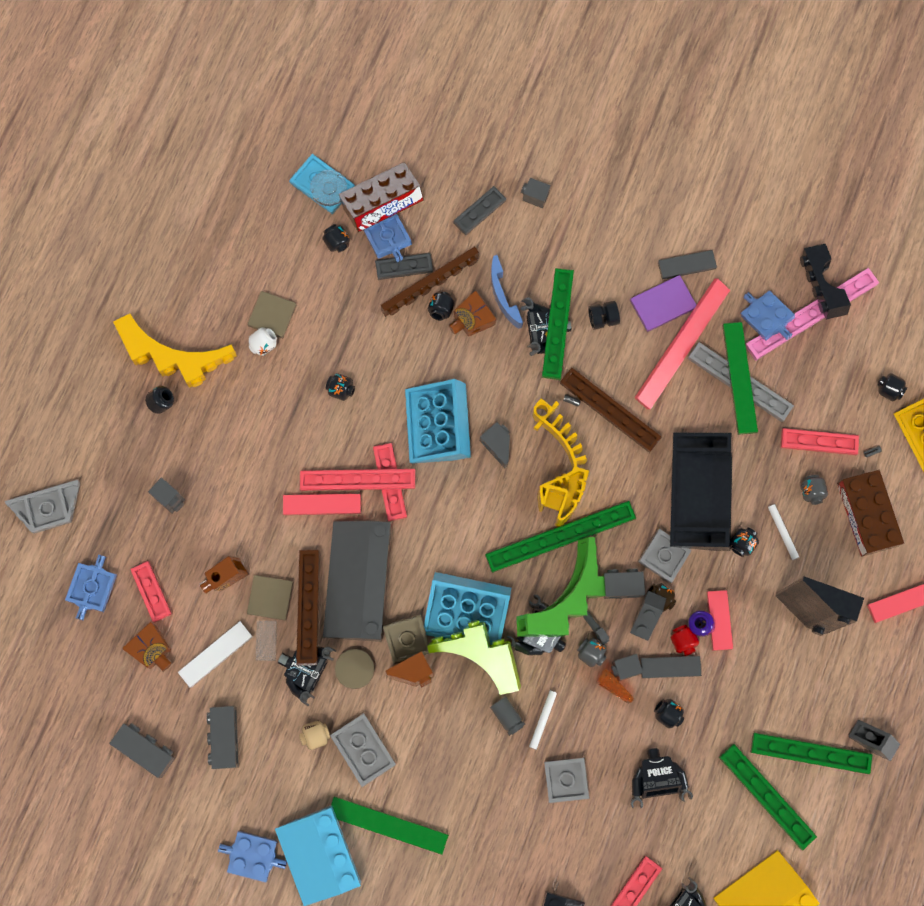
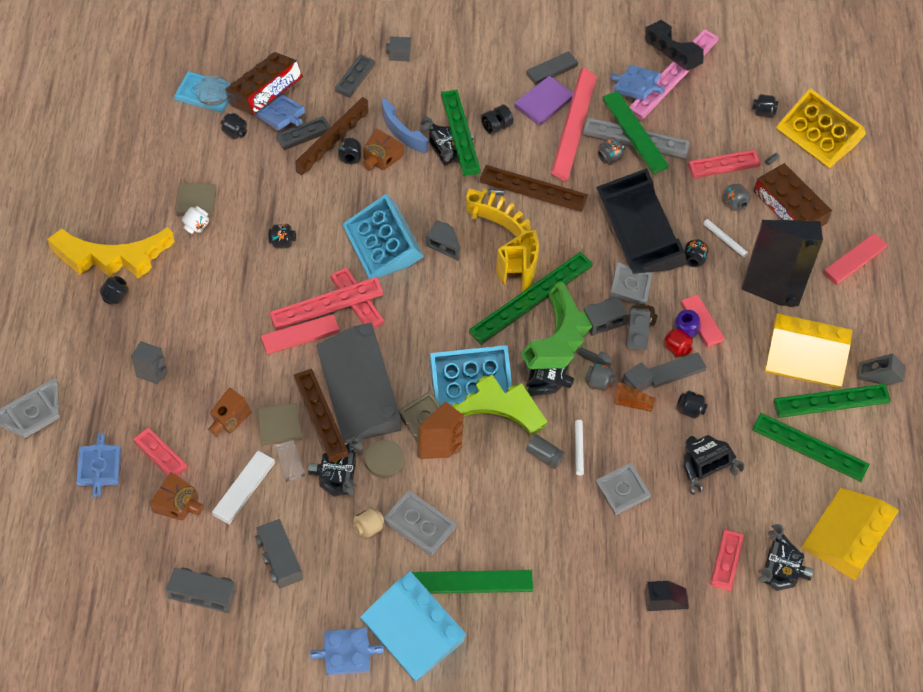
camera: 20 degrees left, 20 degrees down
none -> dark grey head [597,138,625,164]
none -> slope [765,313,852,389]

